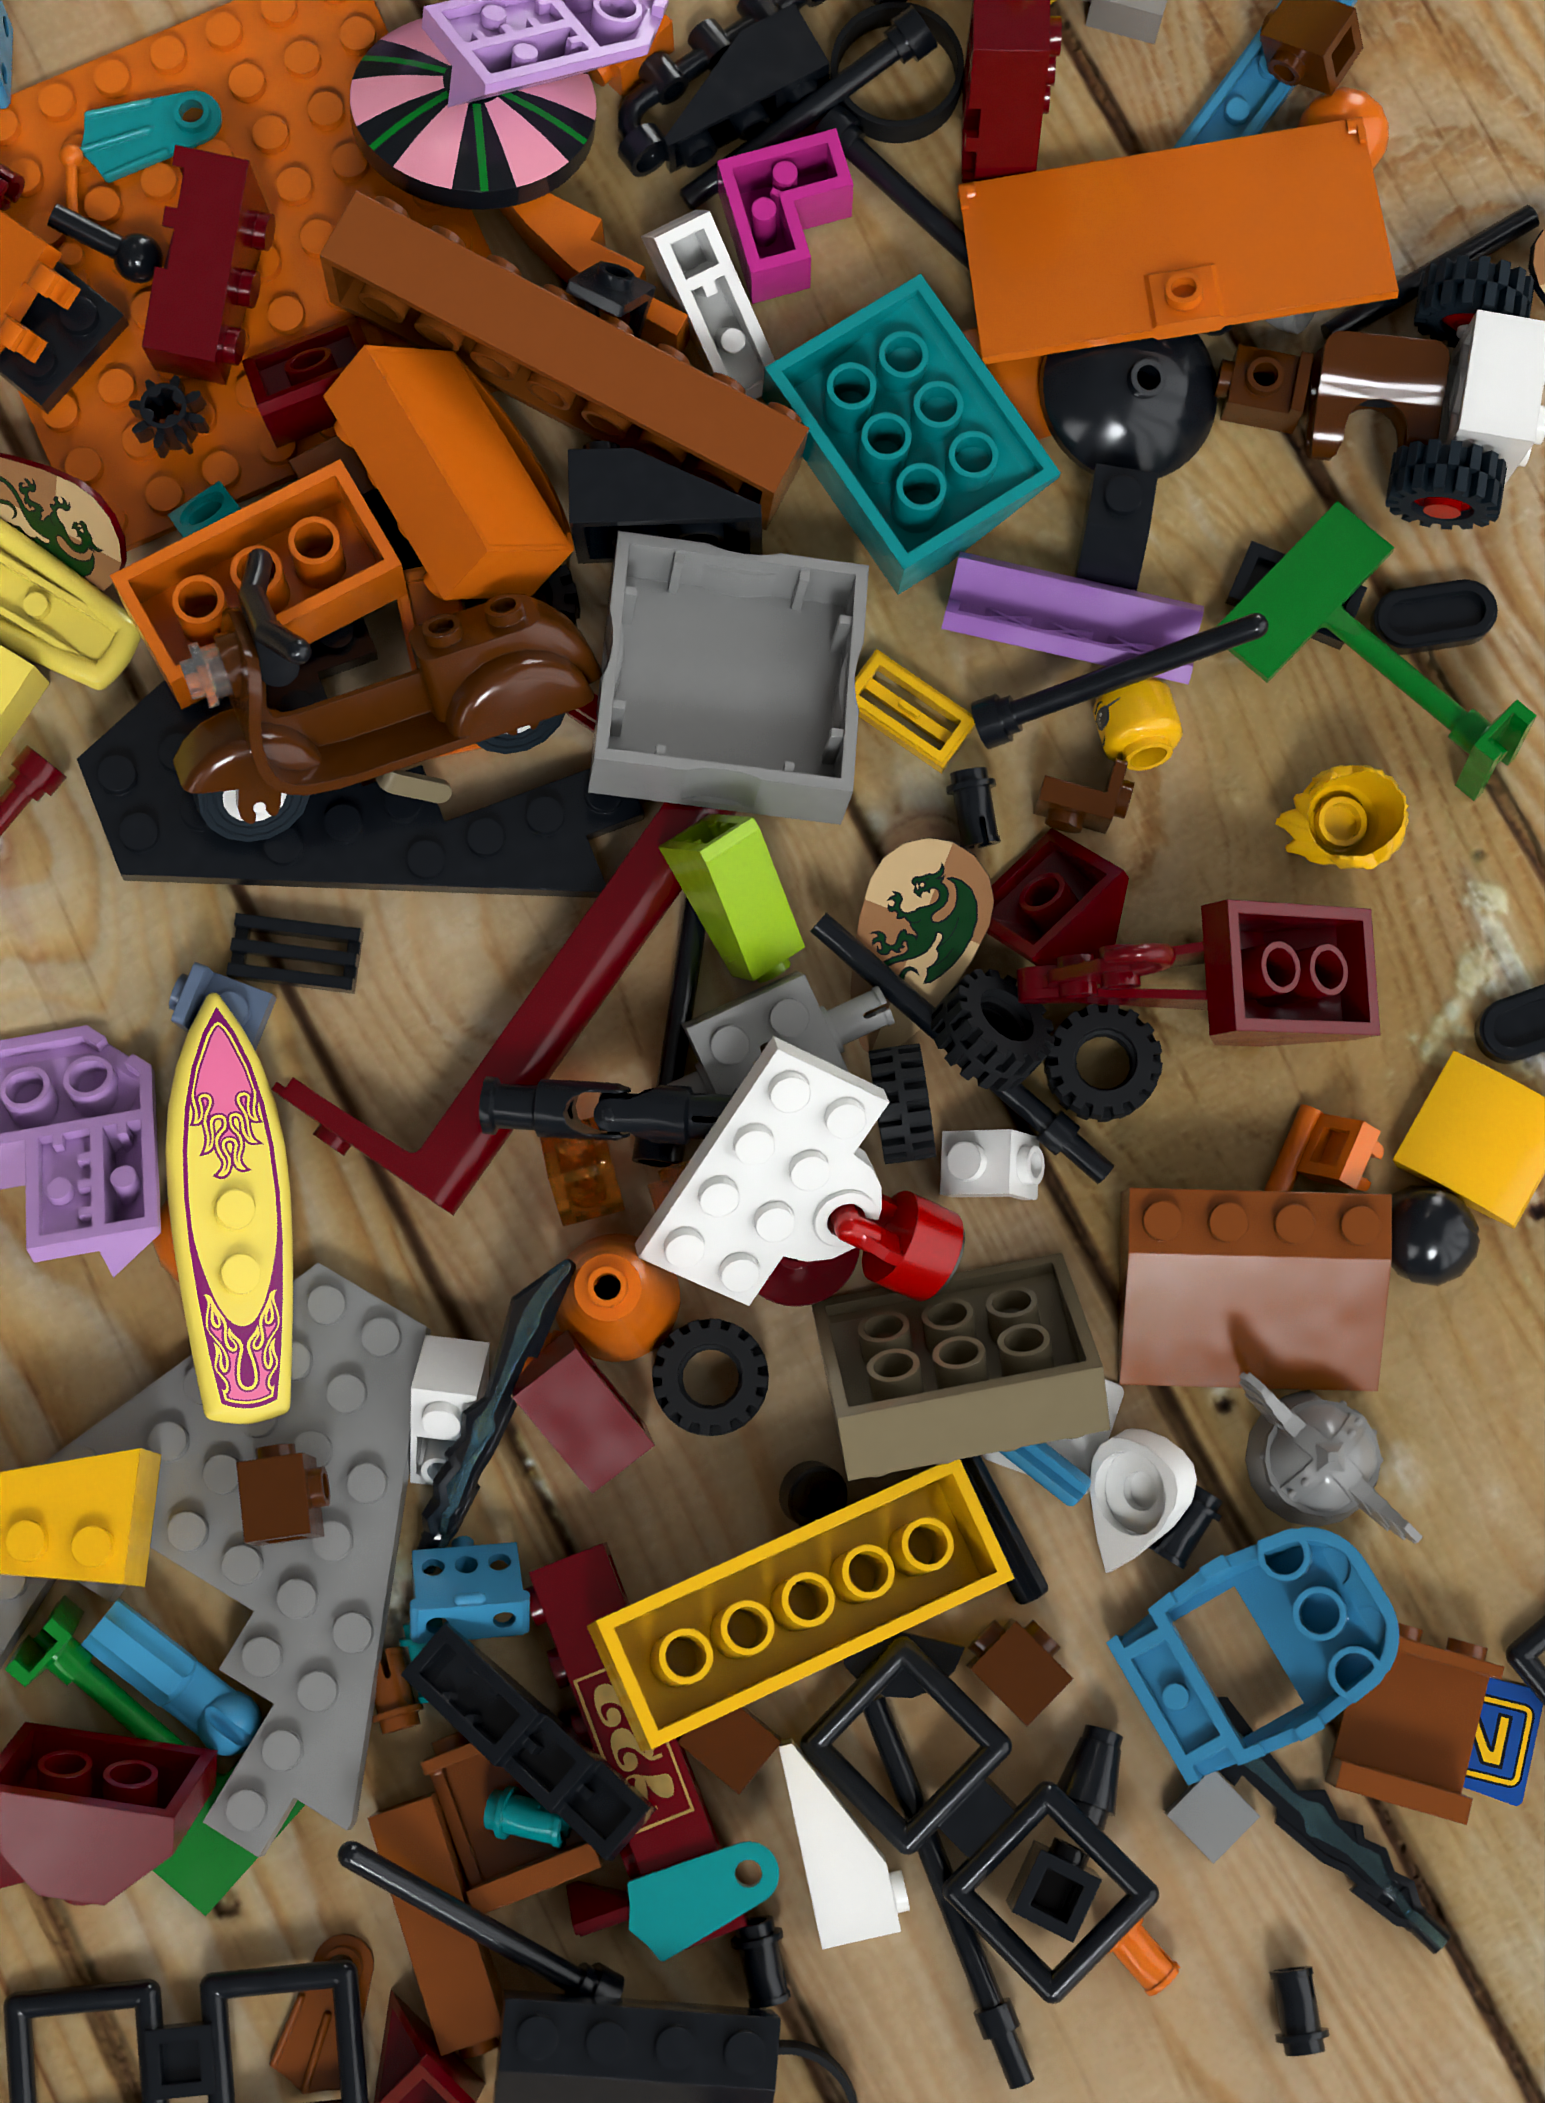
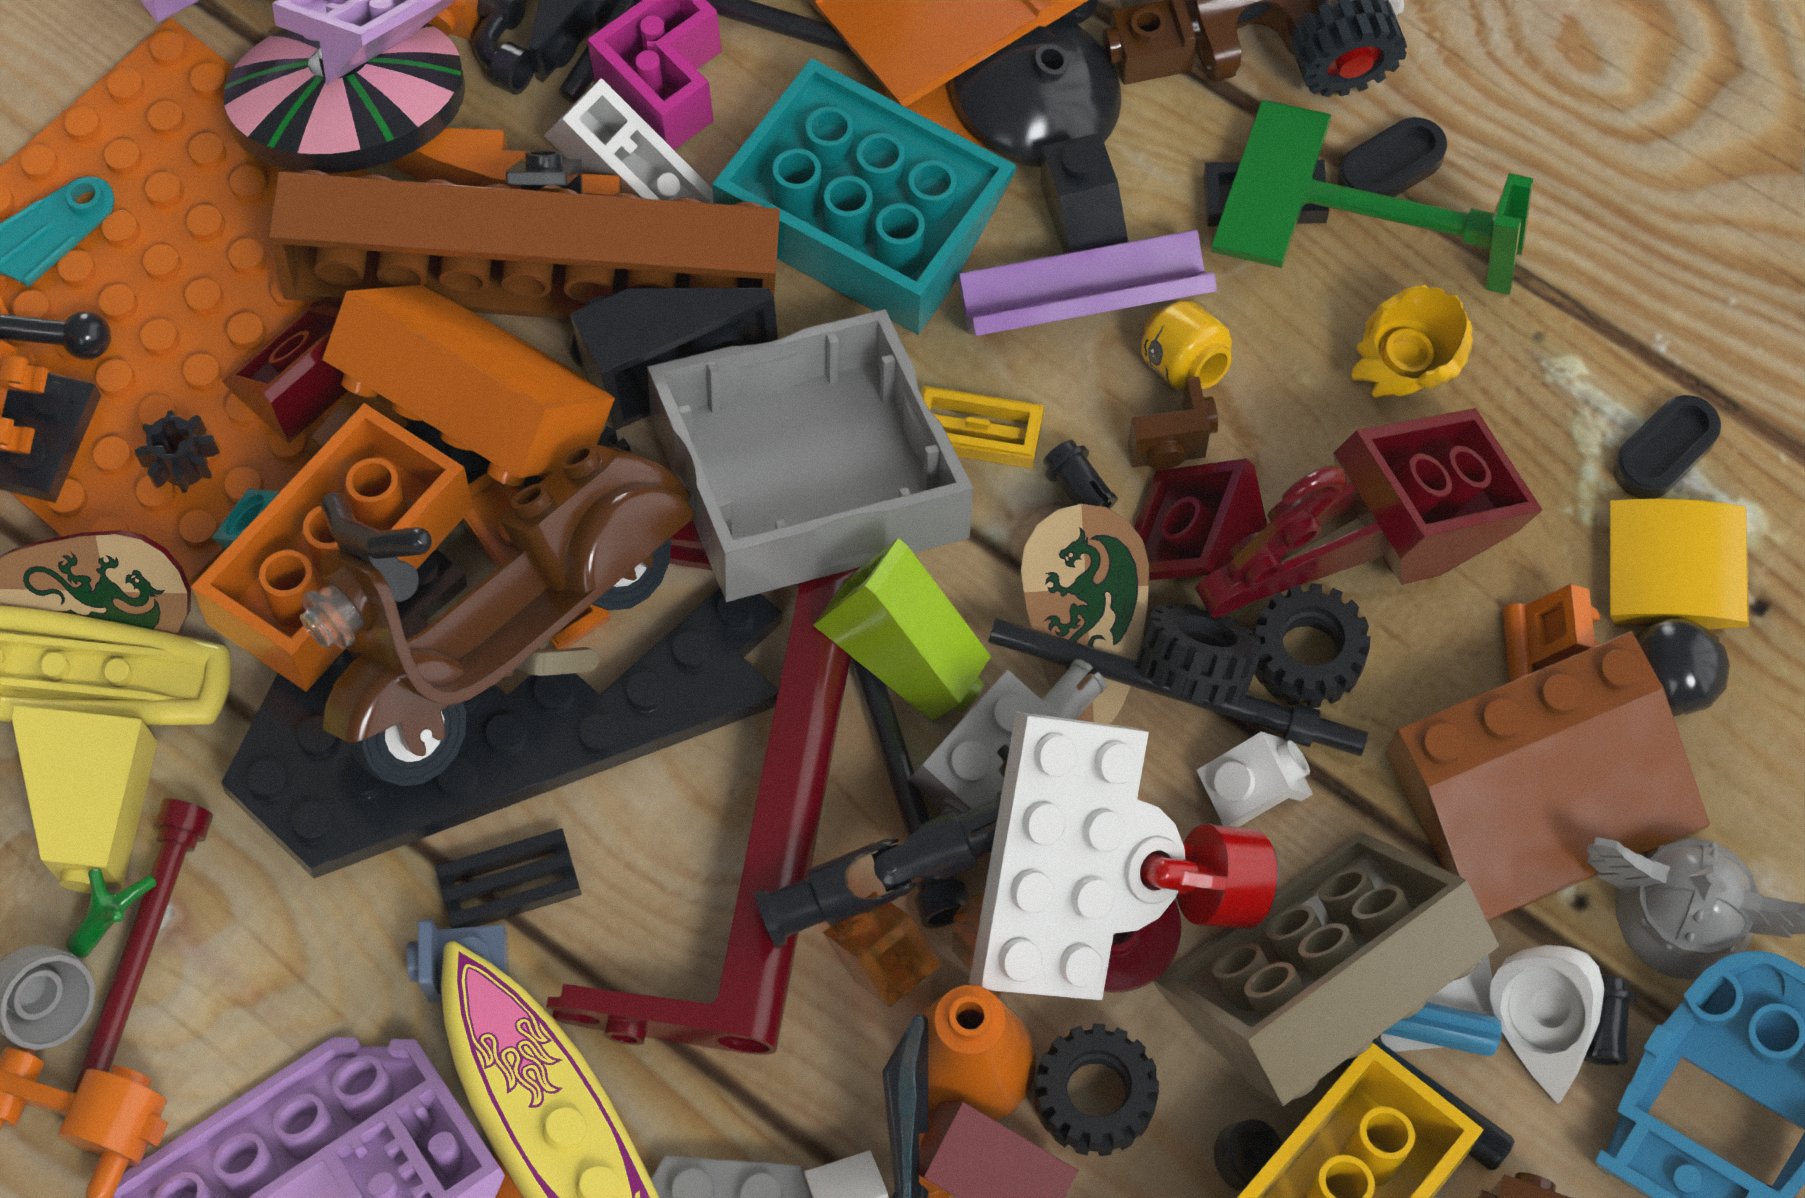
camera: 25 degrees left, 15 degrees down
dark red wedge [142,145,275,385] -> none
black tyre [868,1044,936,1164] -> none
black piece [971,613,1269,749] -> none

